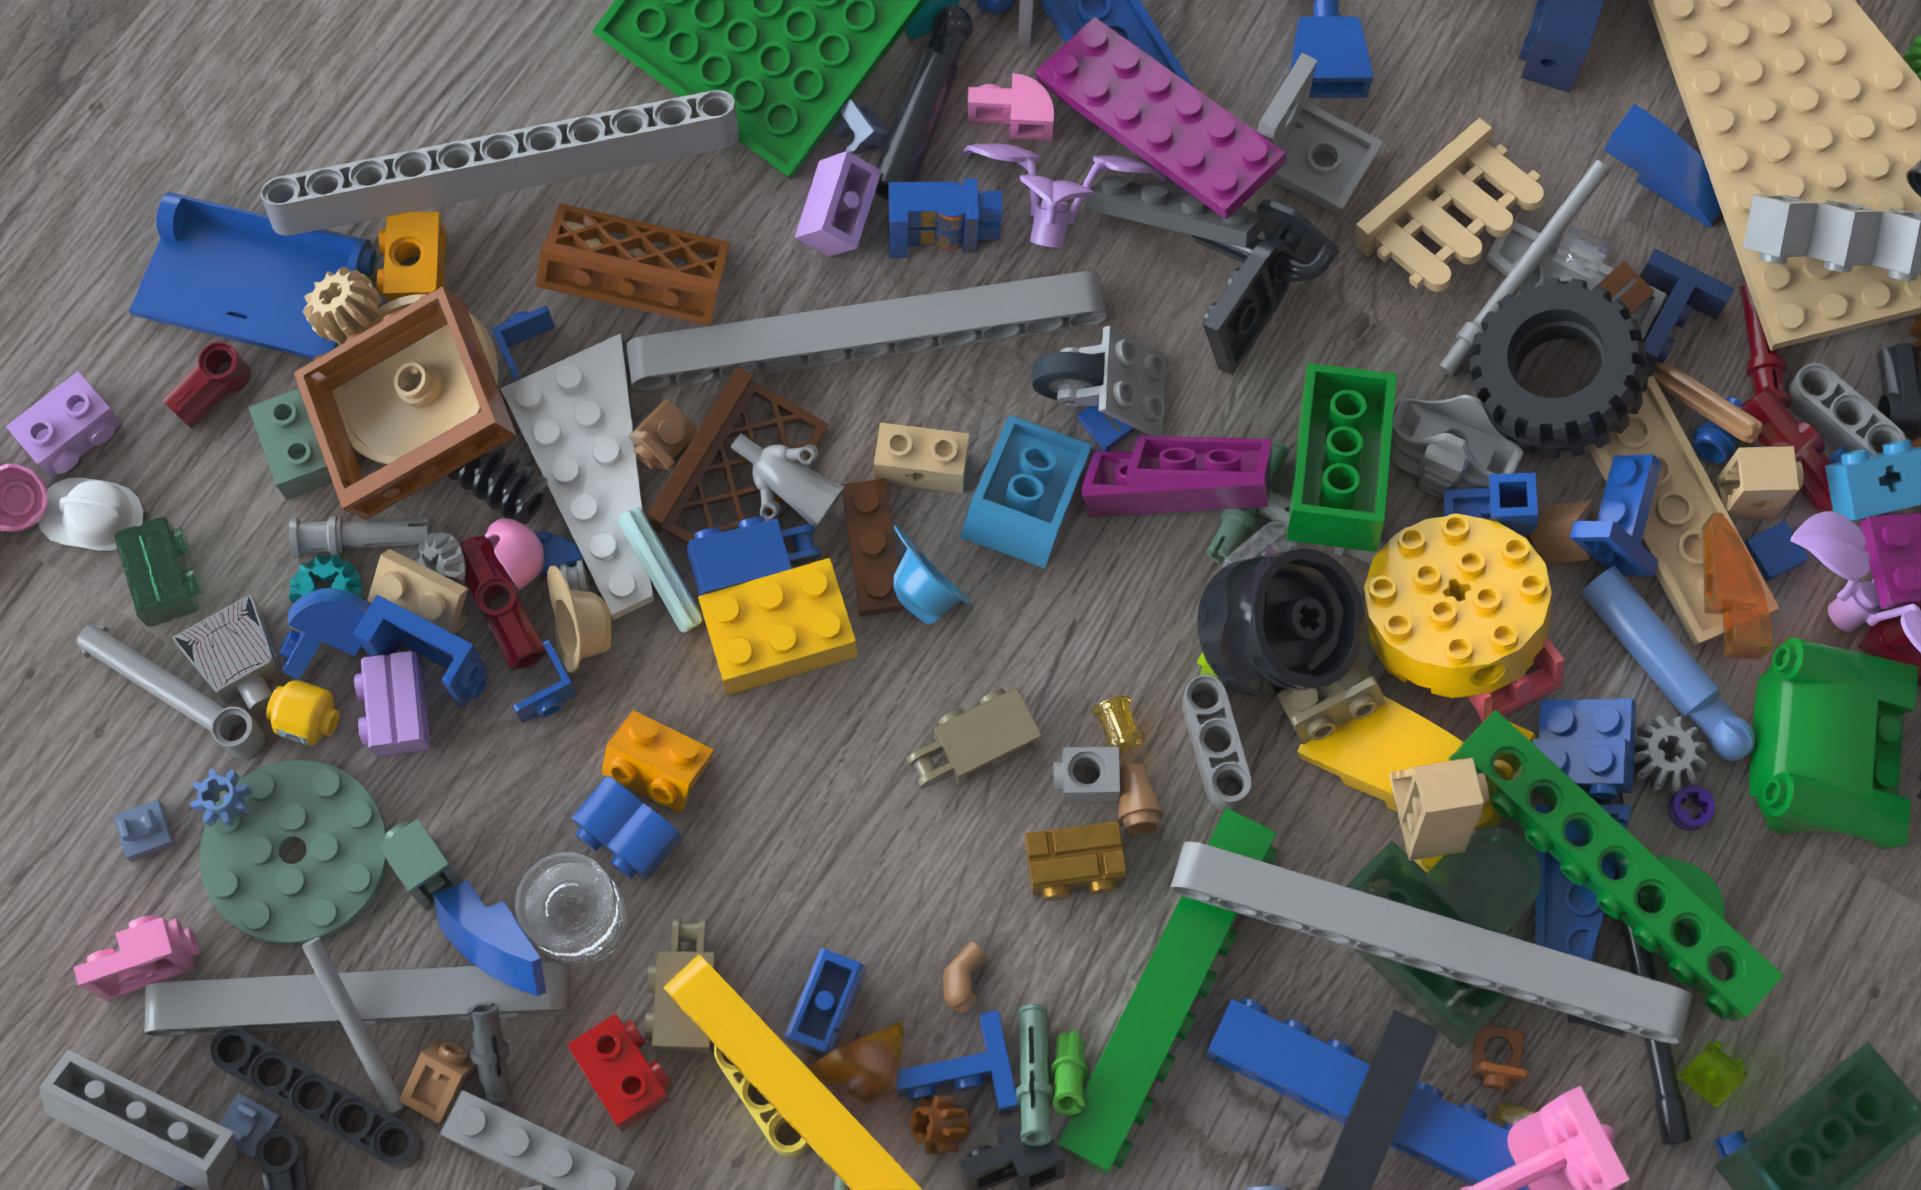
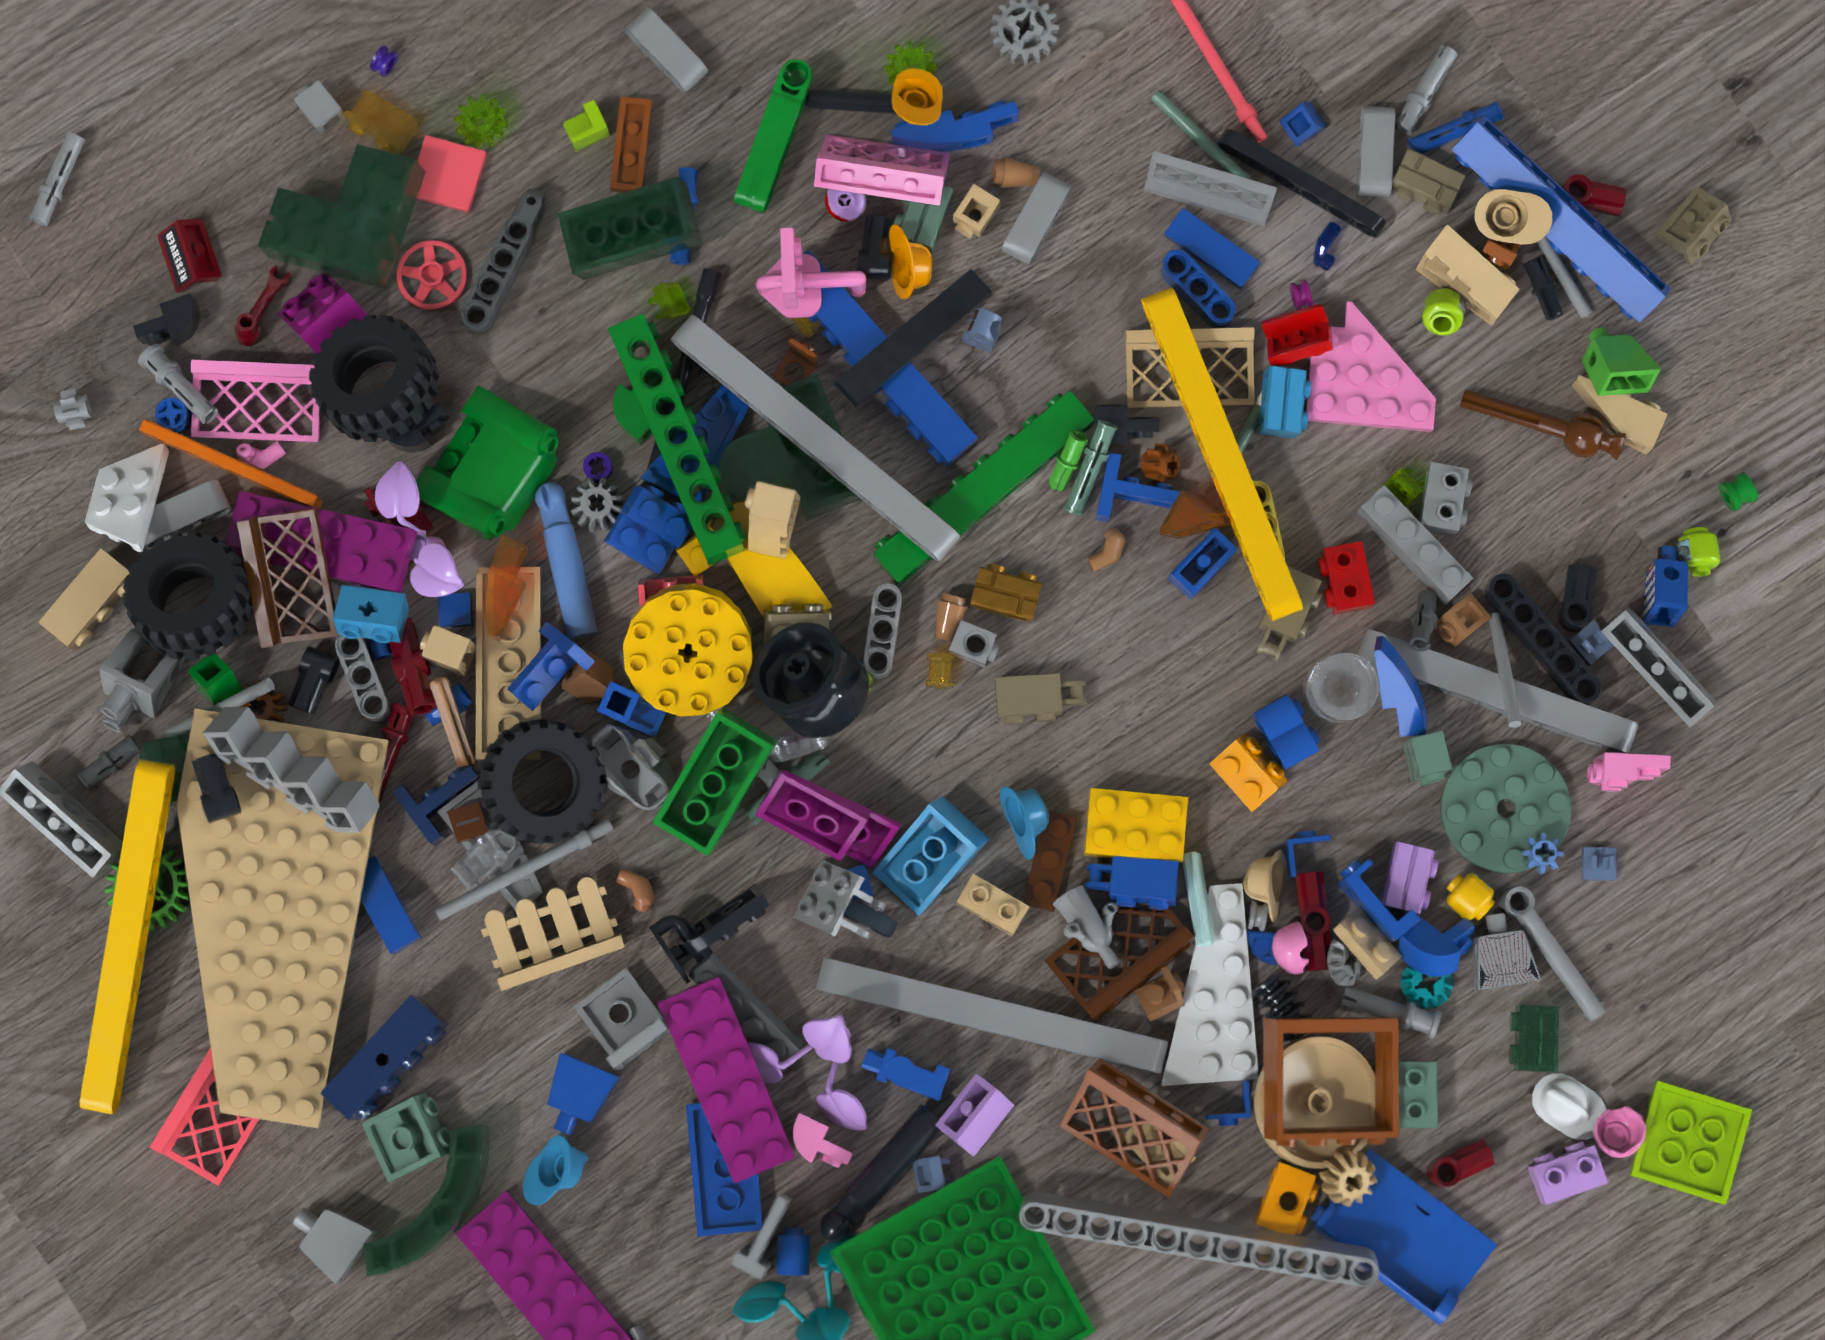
camera: 155 degrees left, 10 degrees up
none -> nougat arm [616,868,655,912]

